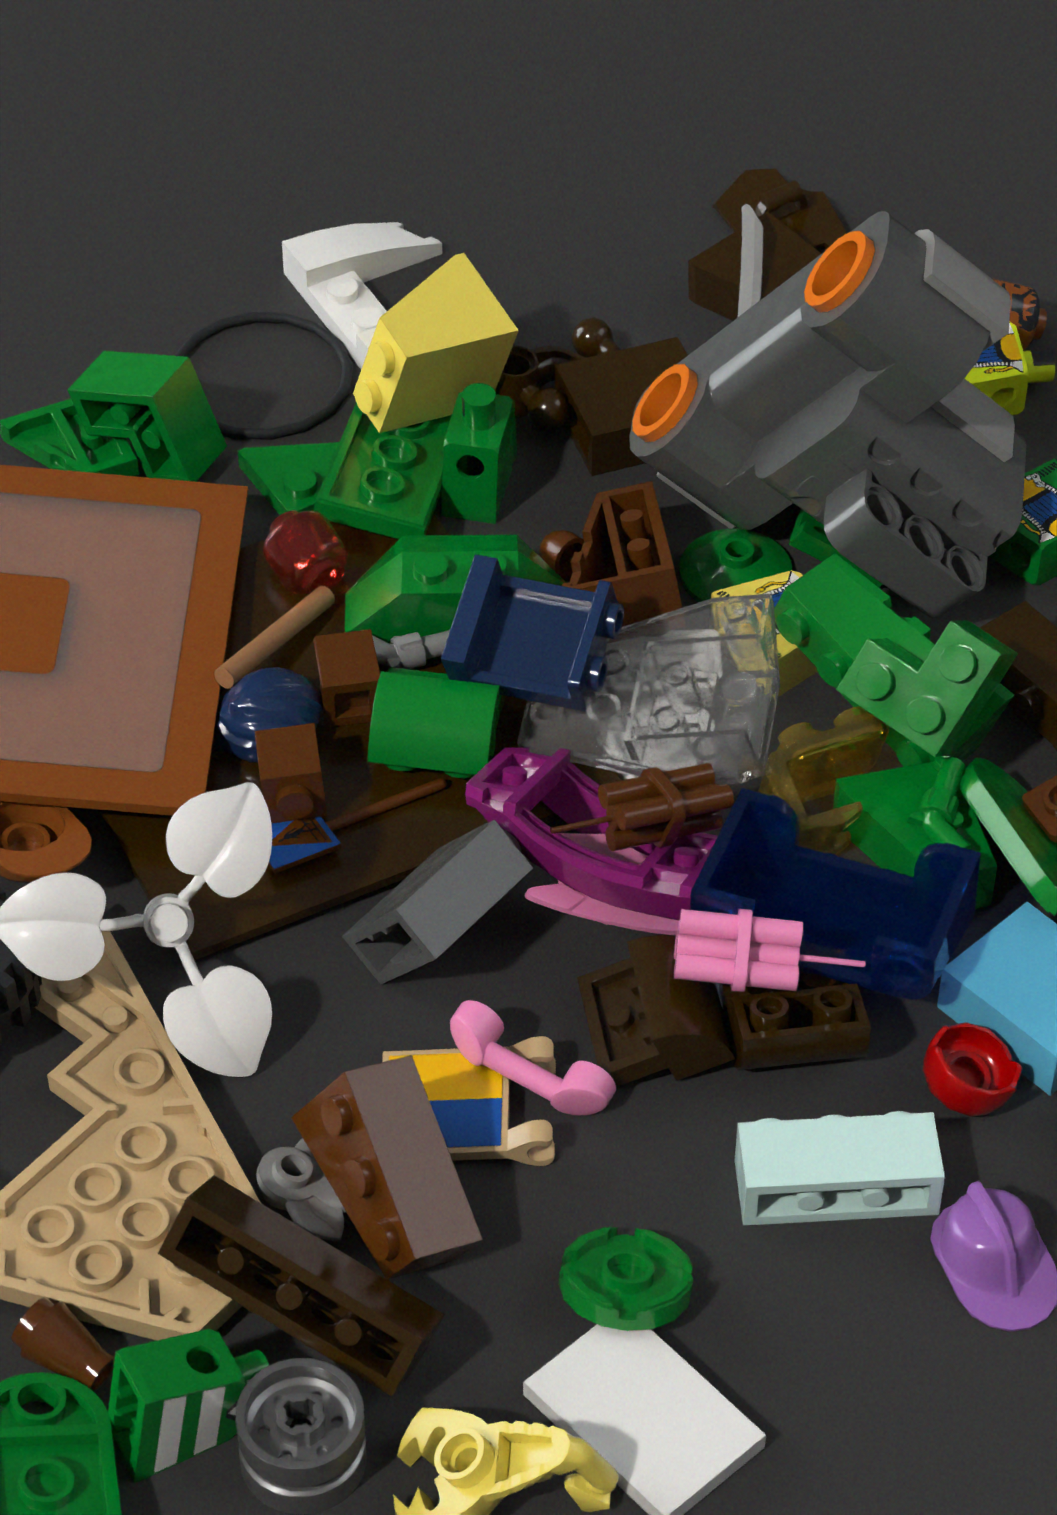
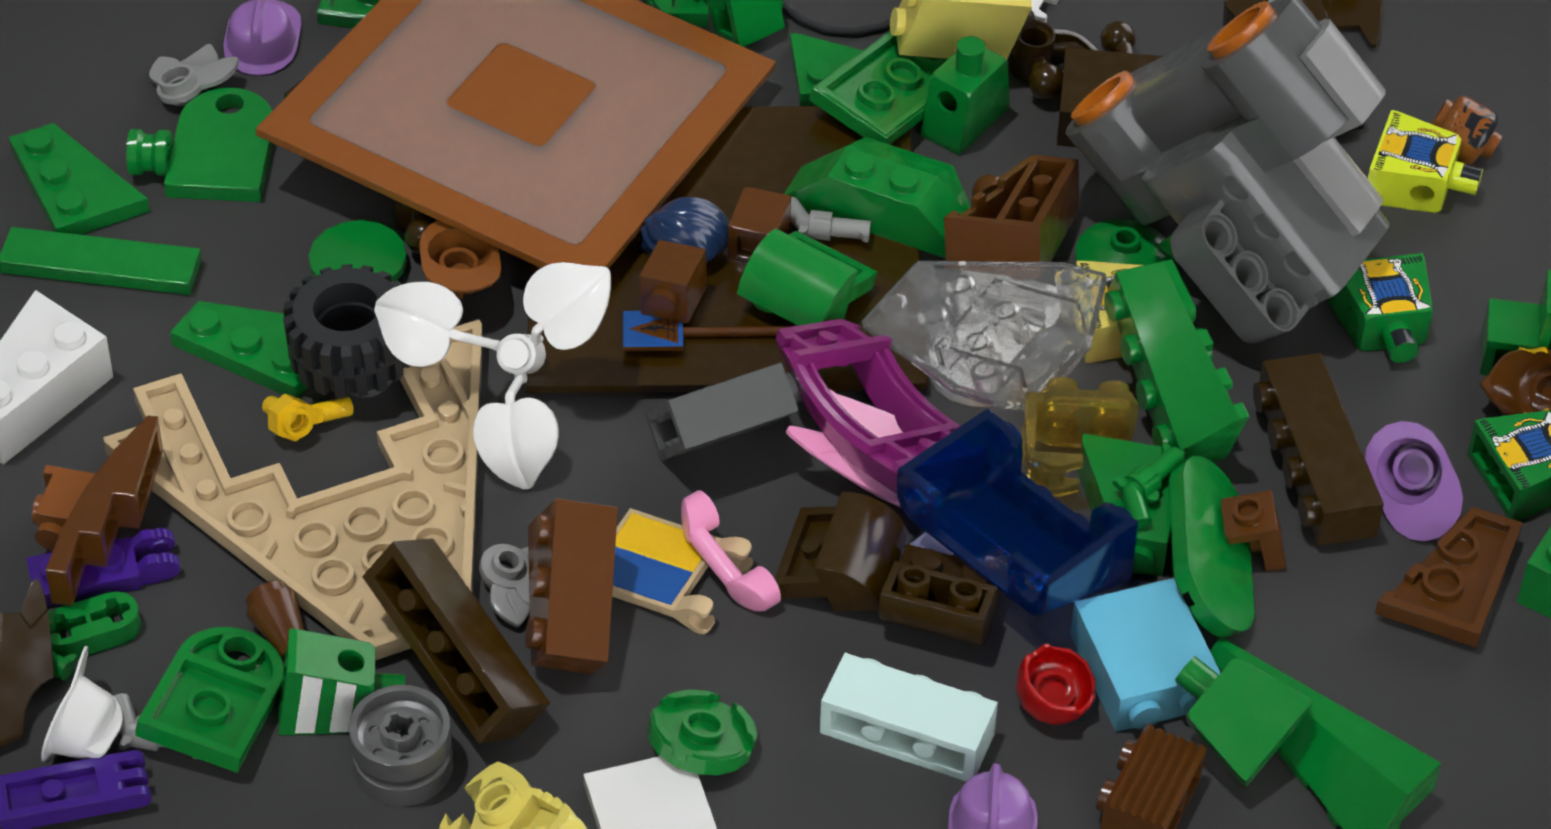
camera: 25 degrees right, 0 degrees up
medium nougat bar [214,586,335,688] -> none
clear red head [263,510,348,595] -> none
dark blue panel [441,554,624,712] -> none
reddish brown piece [550,763,734,851] -> none
bright pink piece [674,909,865,992] -> none
green brick [836,621,1018,757] -> none

